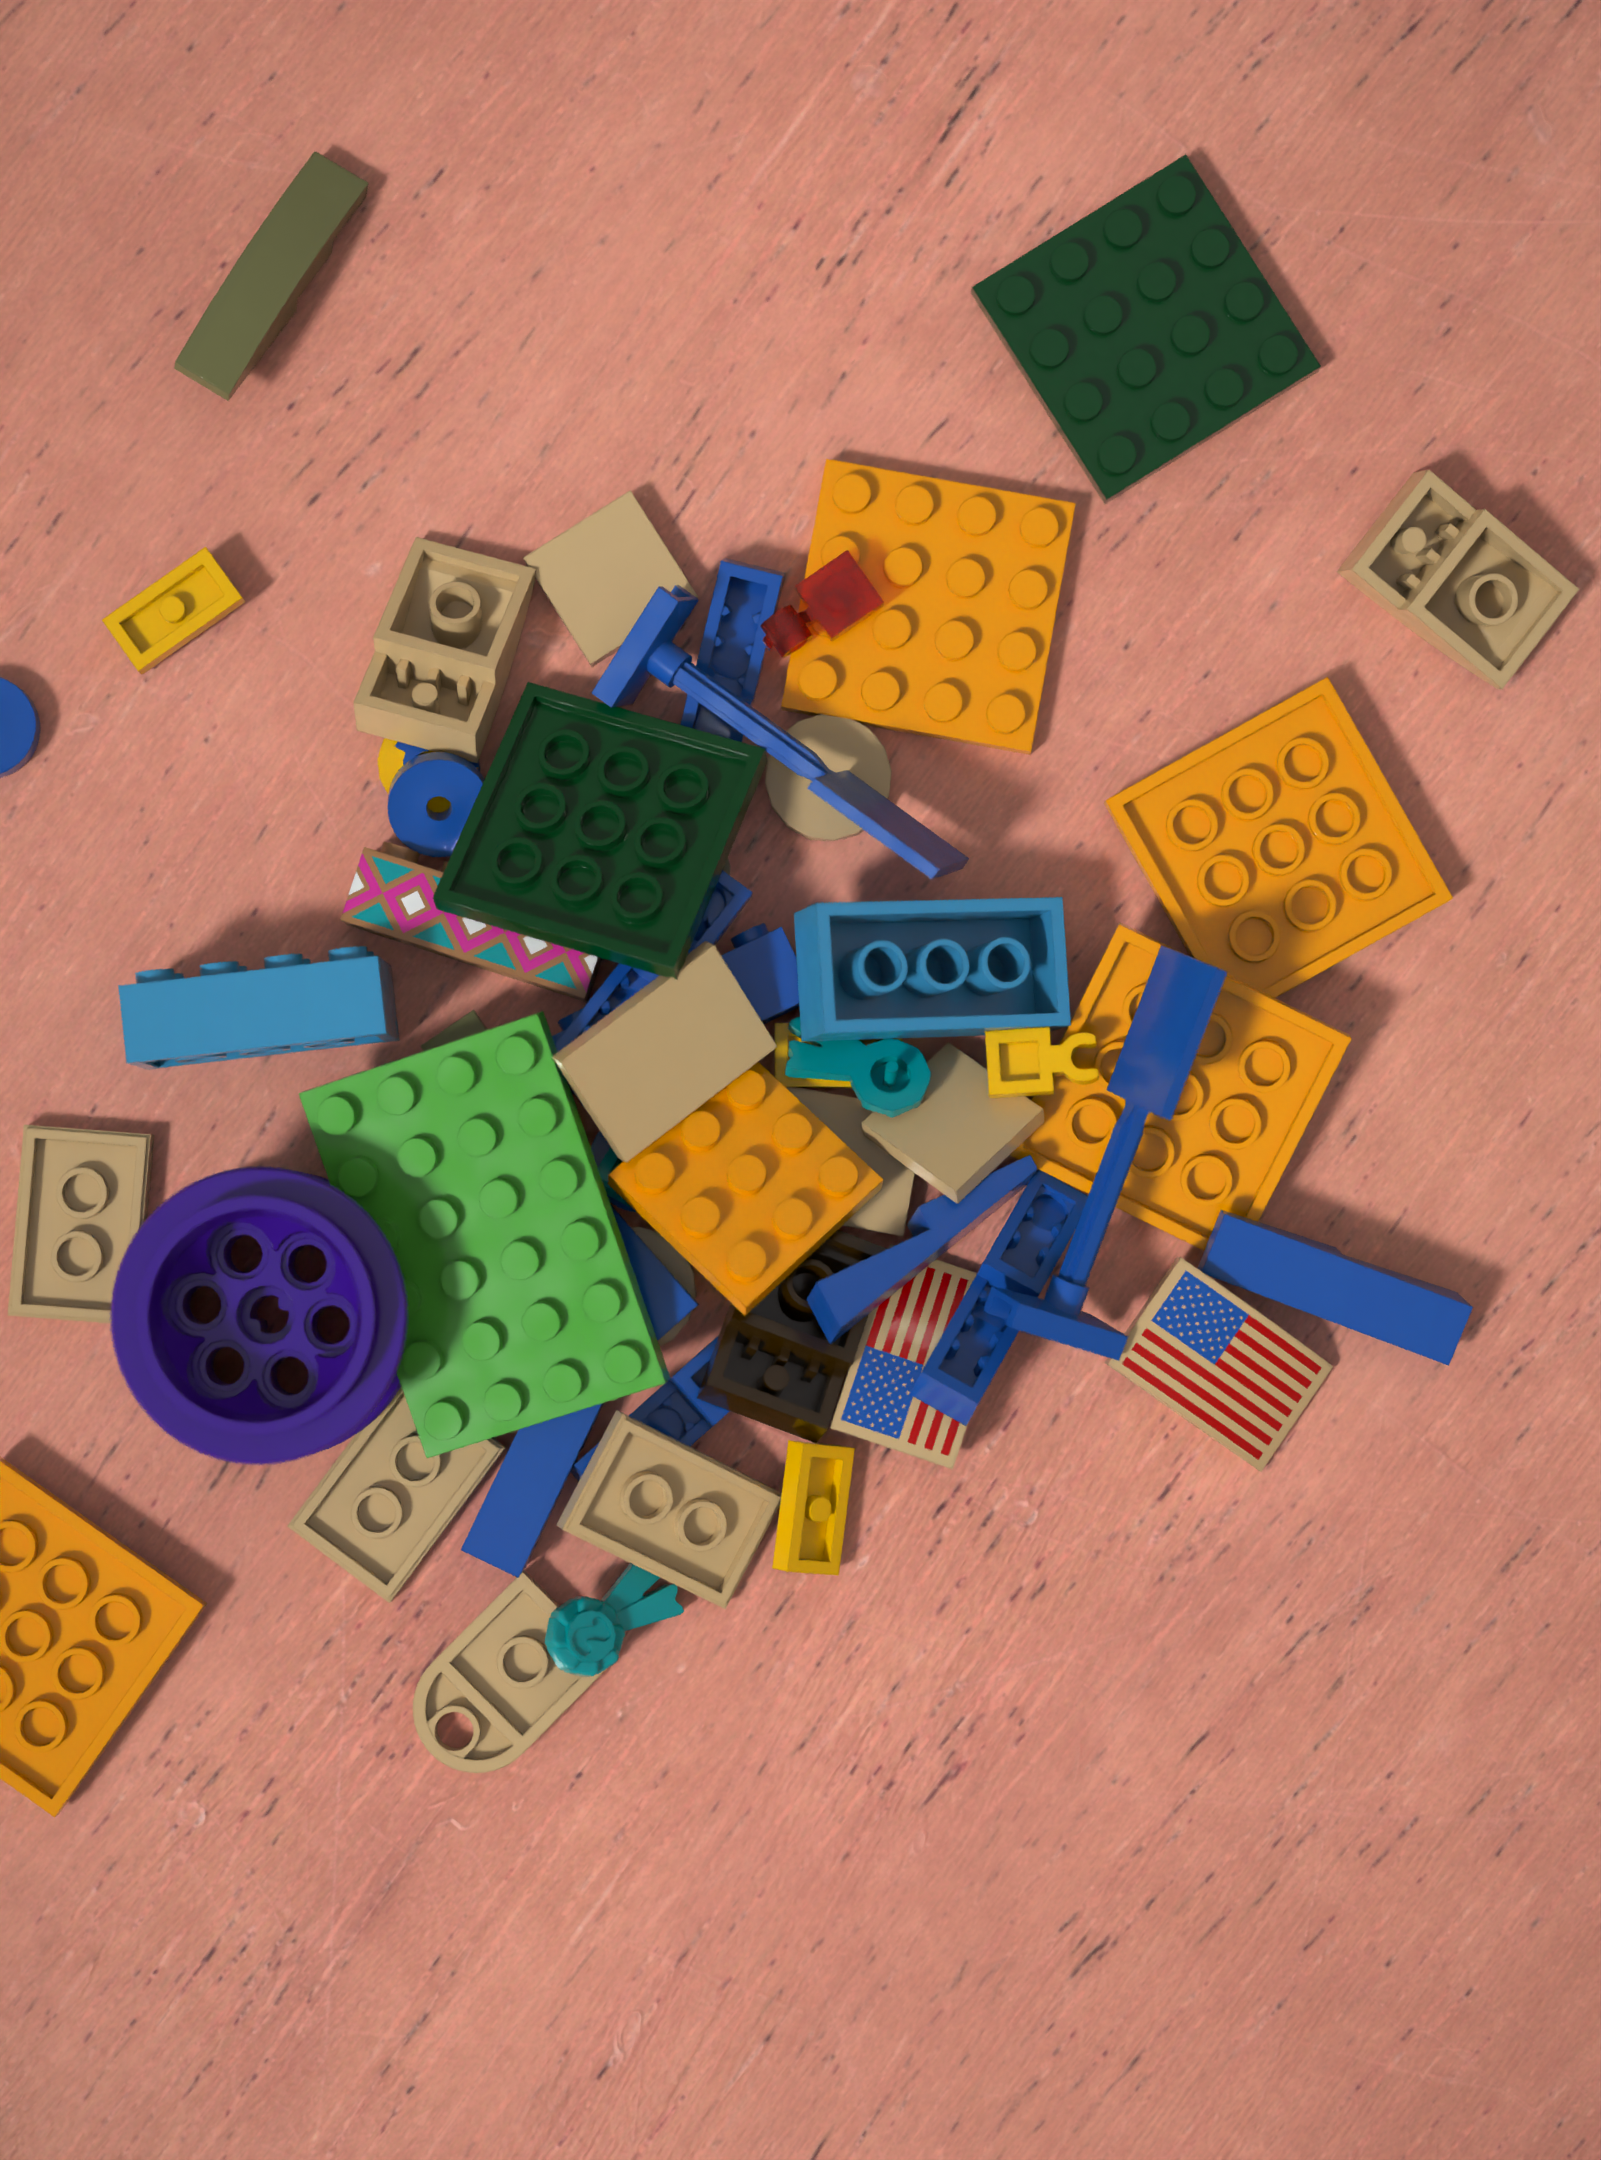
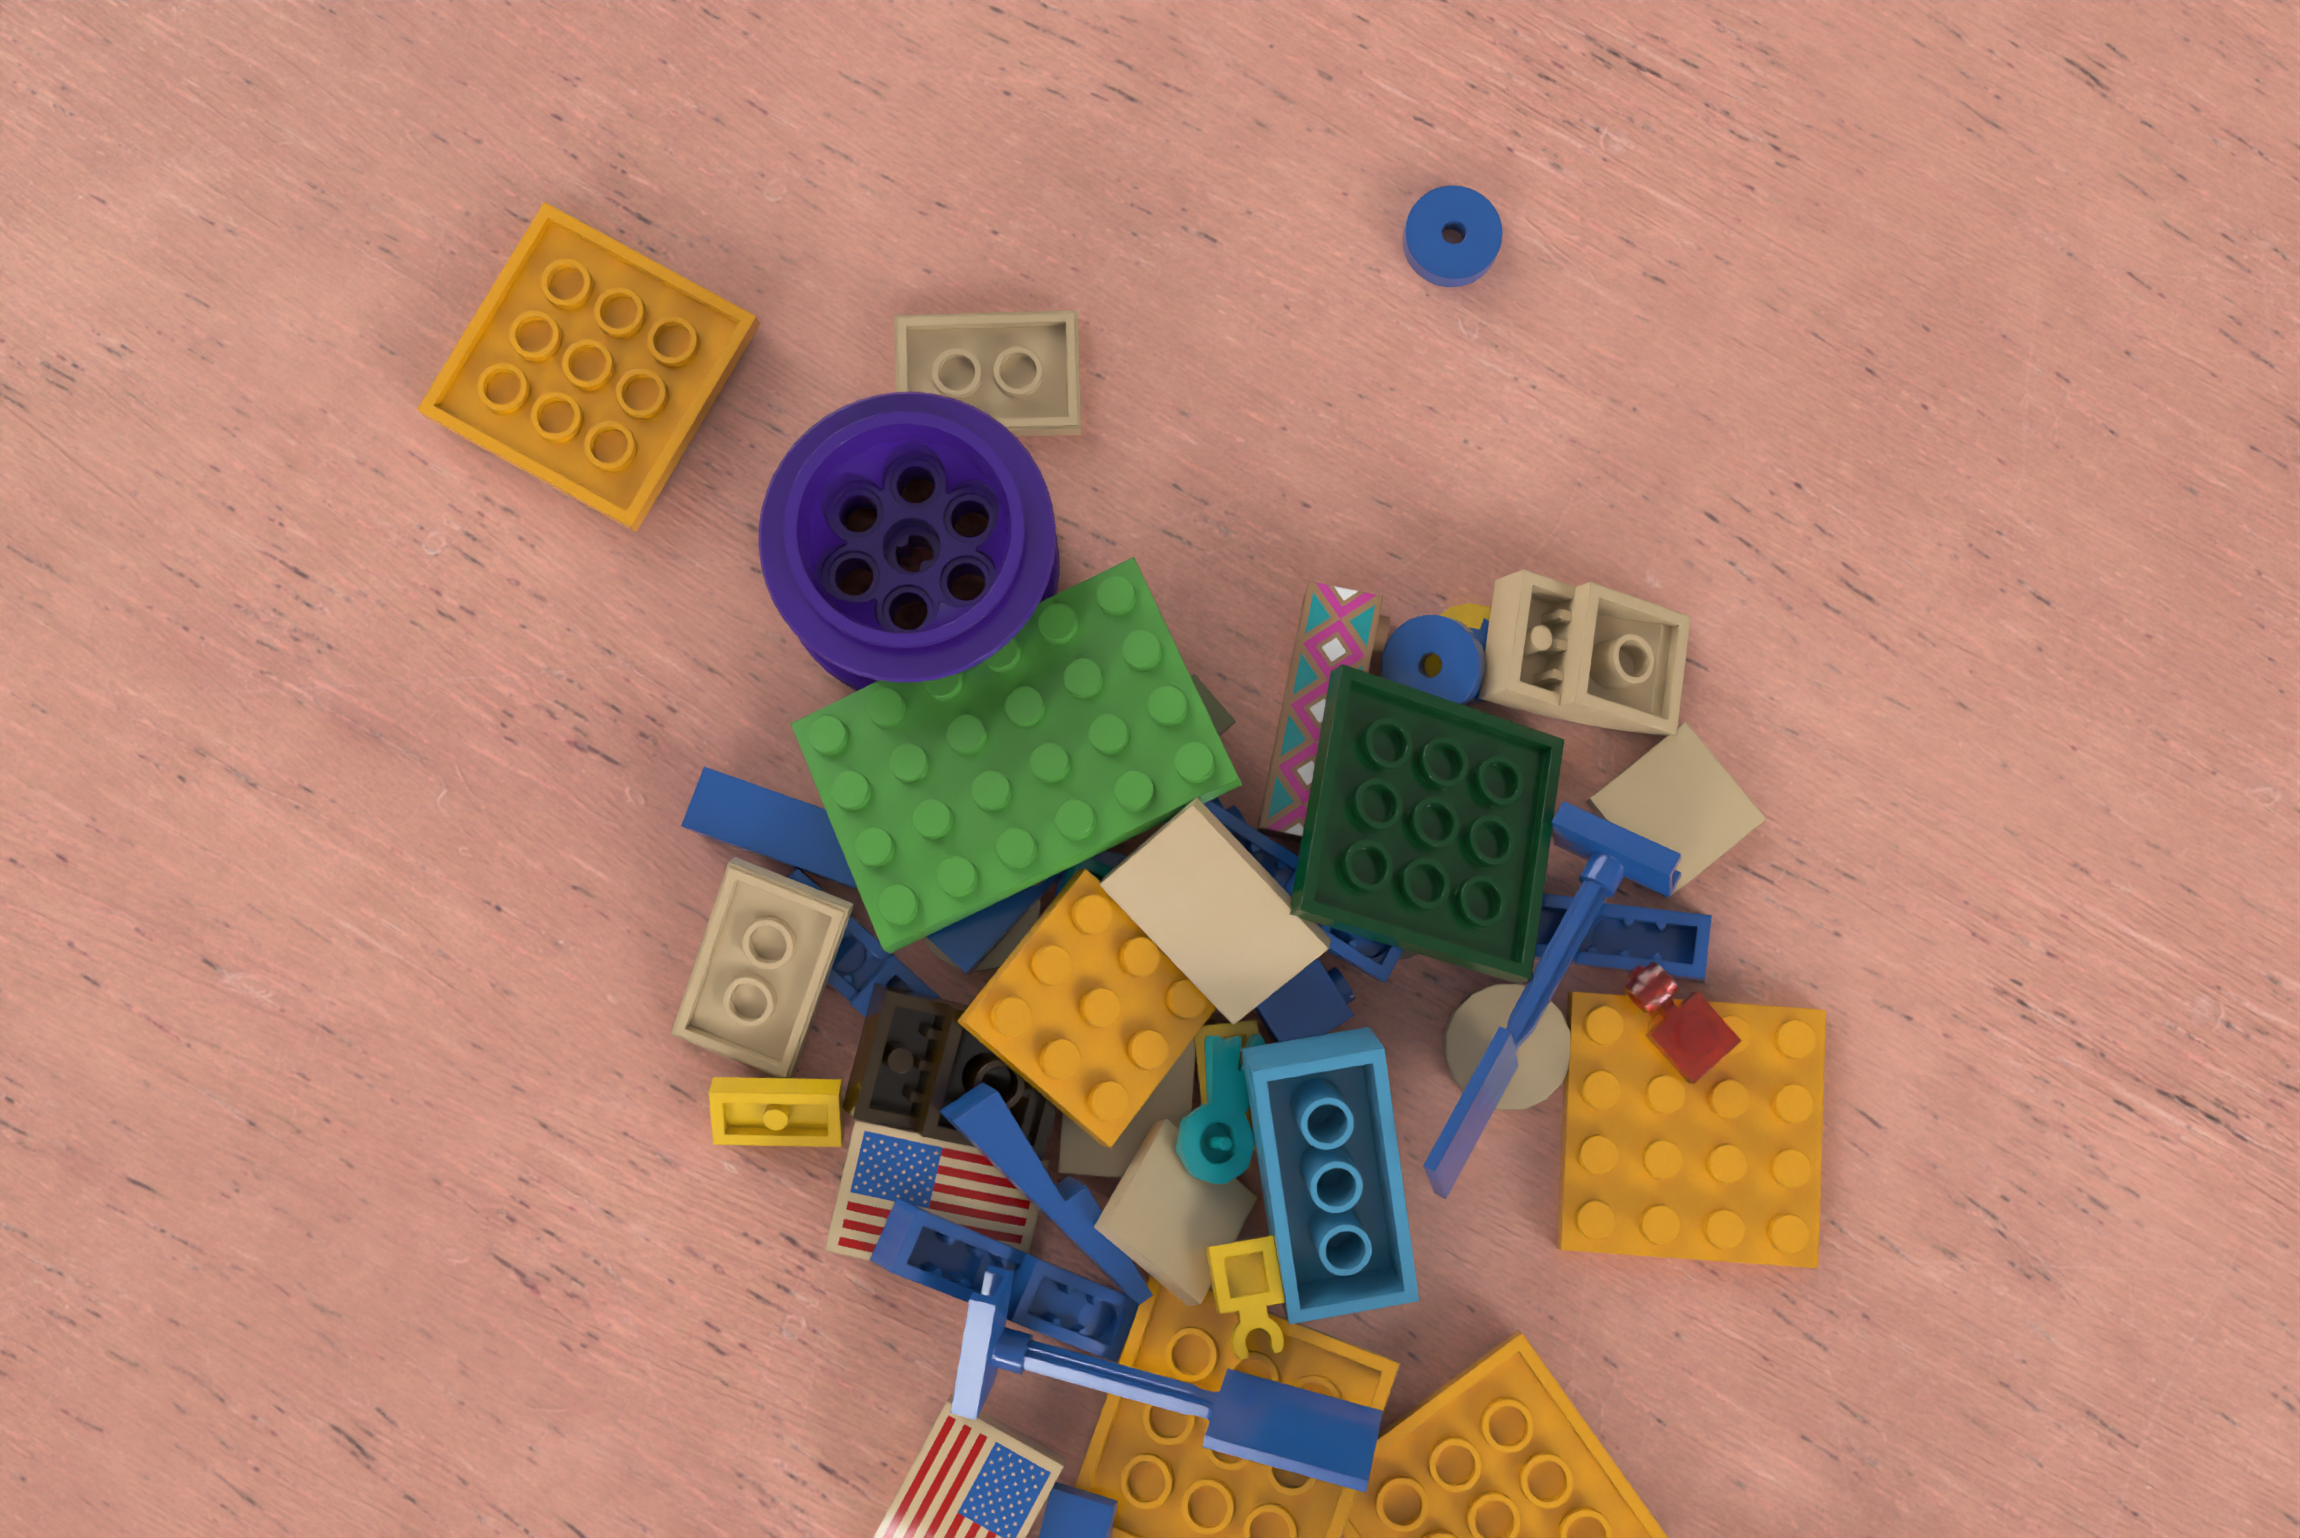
camera: 75 degrees right, 5 degrees down
yellow plate [102,547,245,675] -> none
dark azure brick [118,946,399,1070] -> none
olive slope [174,151,369,401] -> none
tan tile [287,1387,506,1603] -> none
tan tile [413,1570,606,1773] -> none
teal piece [545,1563,684,1677] -> none
dark green plate [971,154,1321,504] -> none

